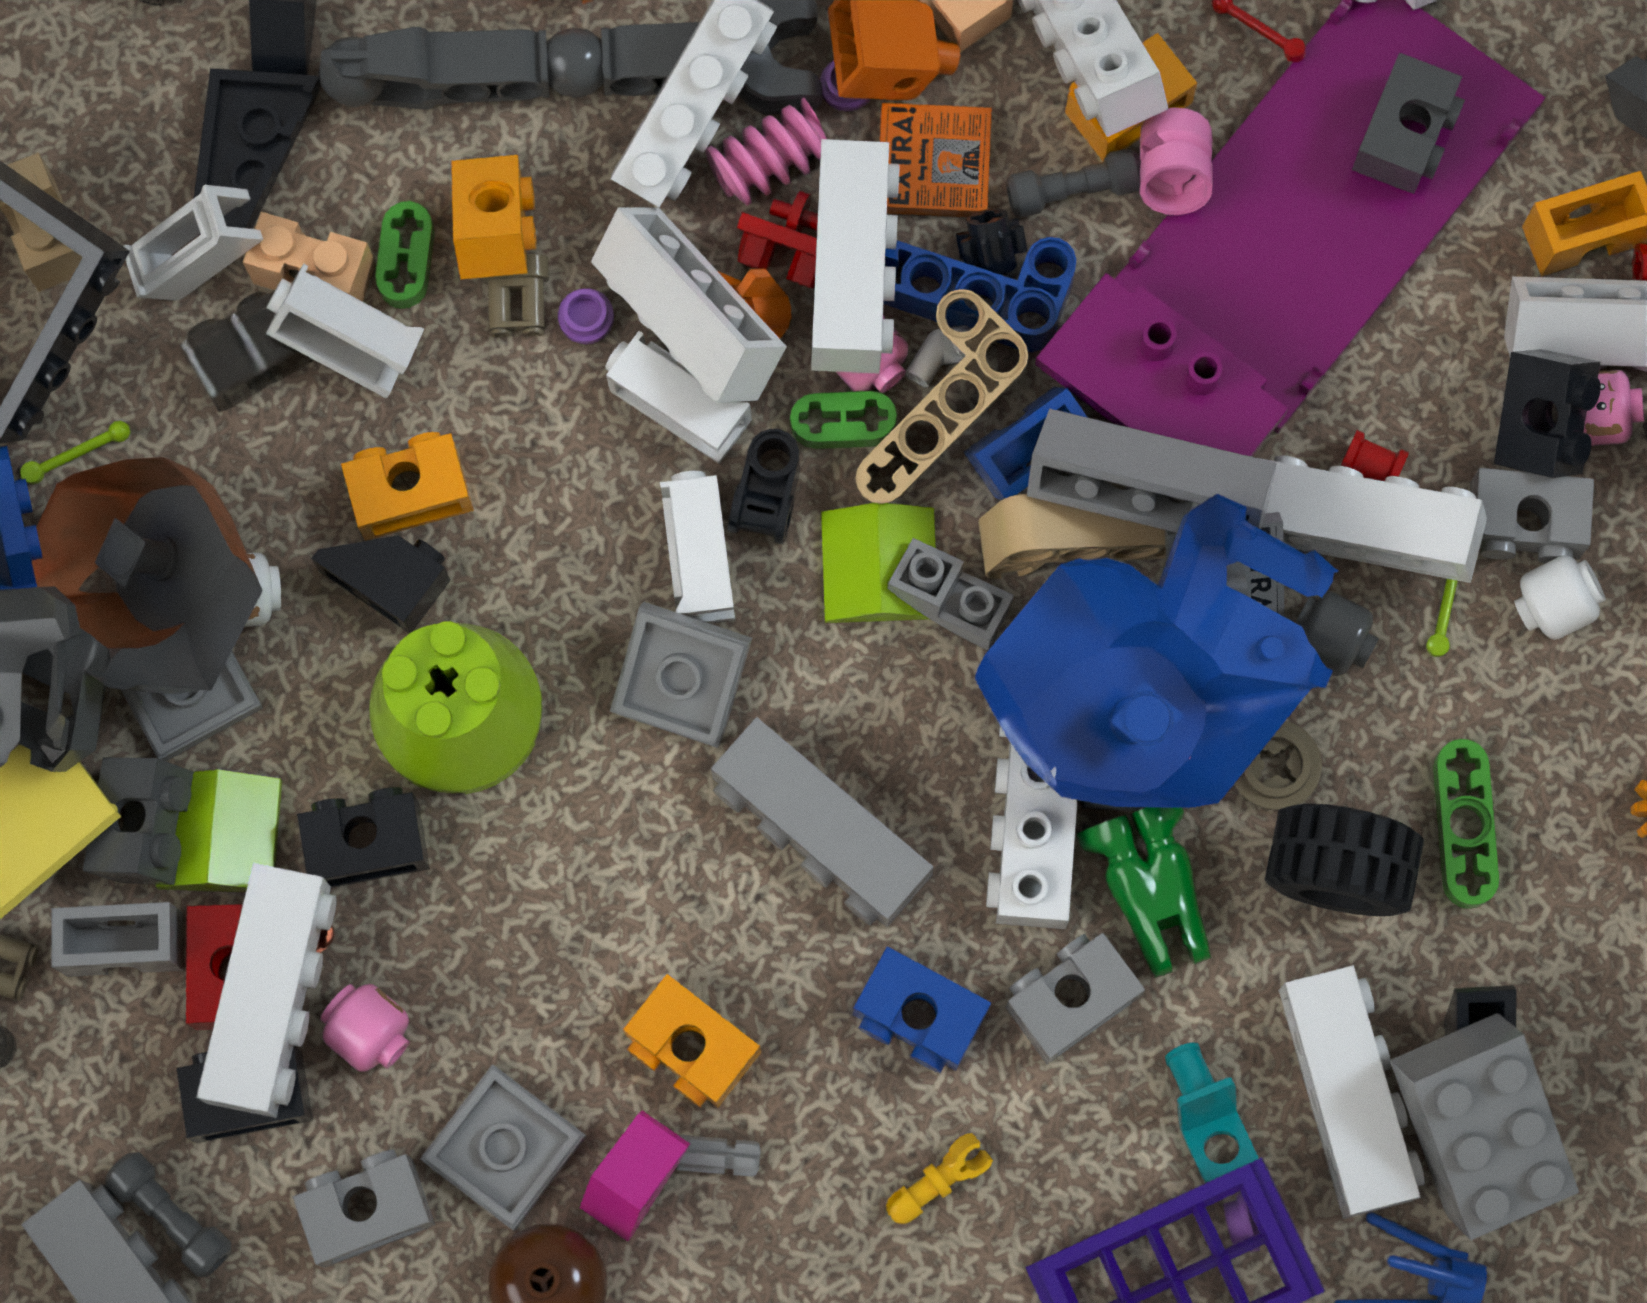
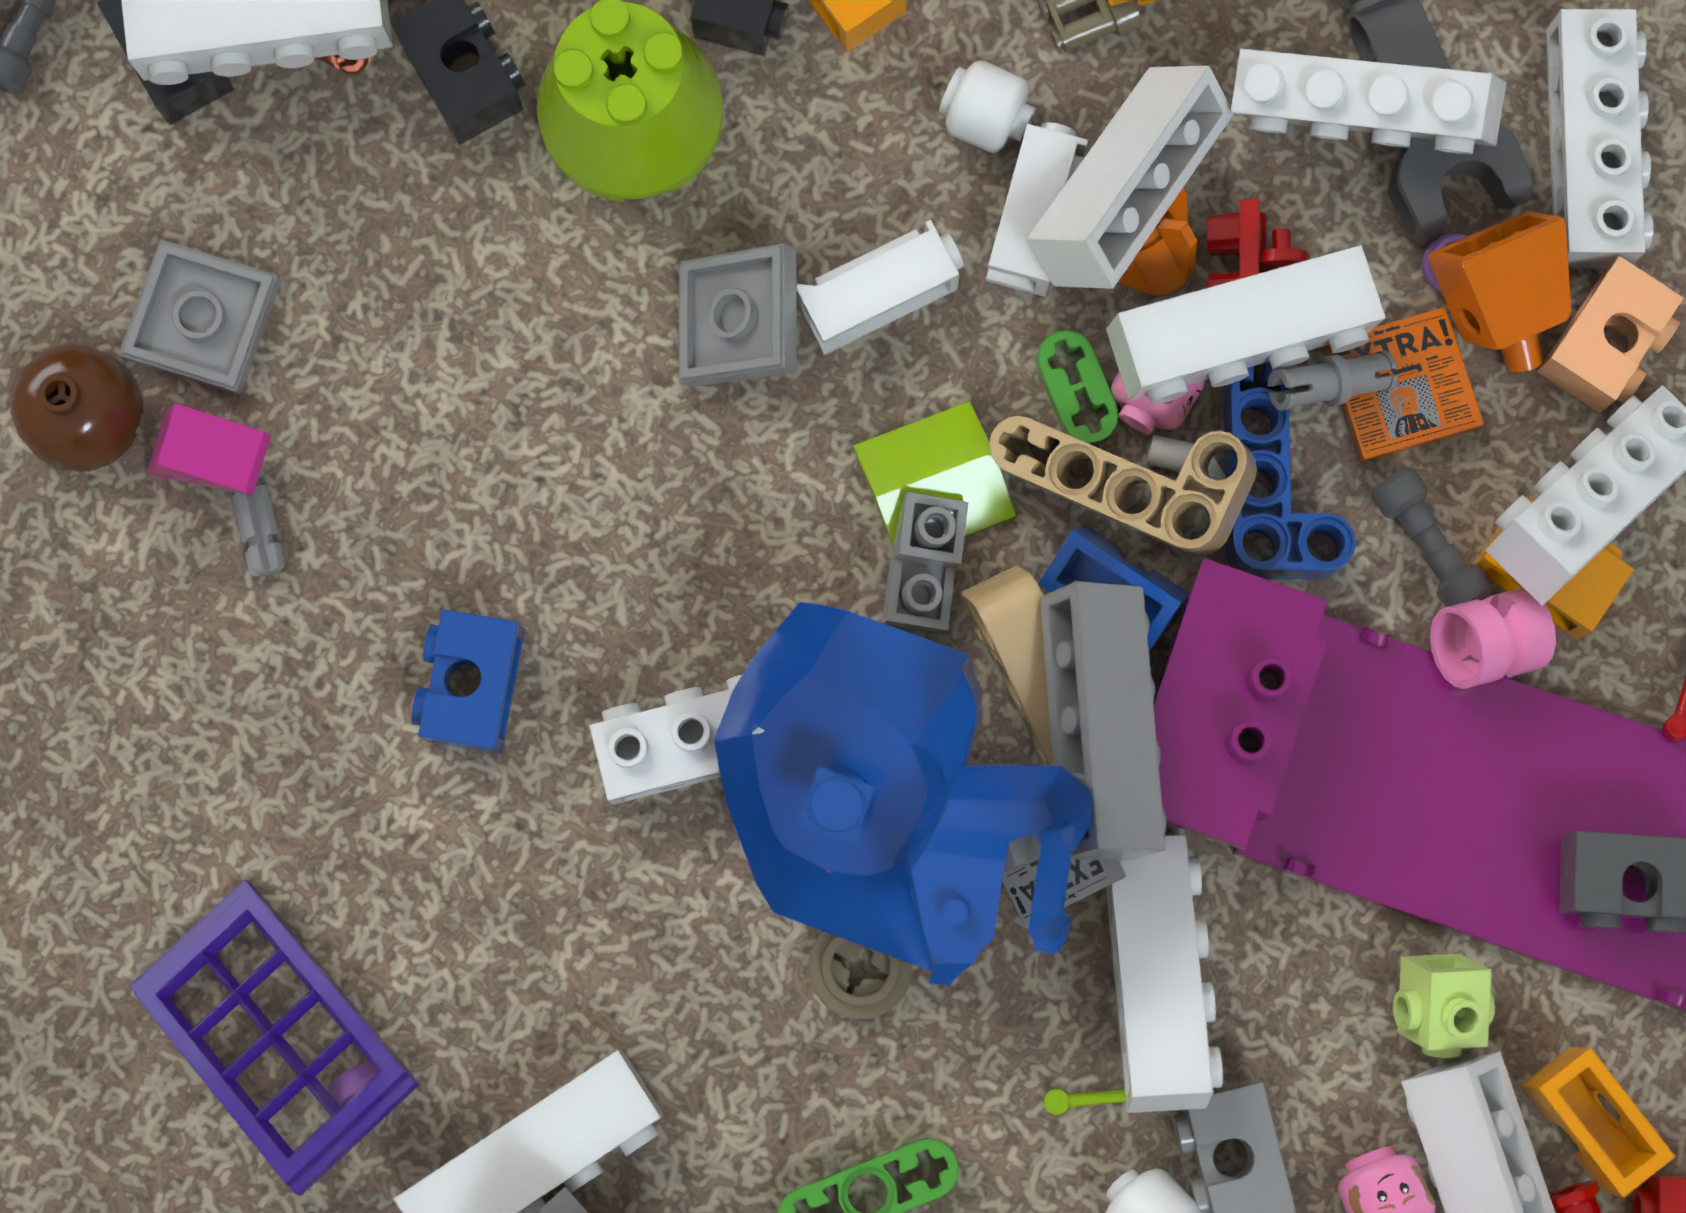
camera: 70 degrees right, 5 degrees up
light grey brick [293,1149,436,1268] -> none
bright pink head [320,984,410,1072] -> none
medium lavender plate [558,288,614,344] -> none
light orange brick [623,974,761,1108] -> none
bright pink piece [705,98,827,206] -> none
light grey brick [711,717,934,927] -> none
black piece [728,429,800,545] -> none
yellow piece [886,1133,993,1224] -> none
black gear [956,208,1028,275] -> none
light grey brick [1006,933,1145,1065] -> none
green piece [1076,807,1211,978] -> none
teal bracket [1165,1042,1259,1183] -> none
black tyre [1265,803,1424,917] -> none
dark grey head [1295,591,1379,676] -> none
red bush [1340,429,1409,482] -> none
black brick [1494,349,1601,478] -> none
none -> white head [939,60,1036,153]
none -> light grey pin [1268,350,1398,411]
none -> yellowish green brick [1393,954,1495,1058]

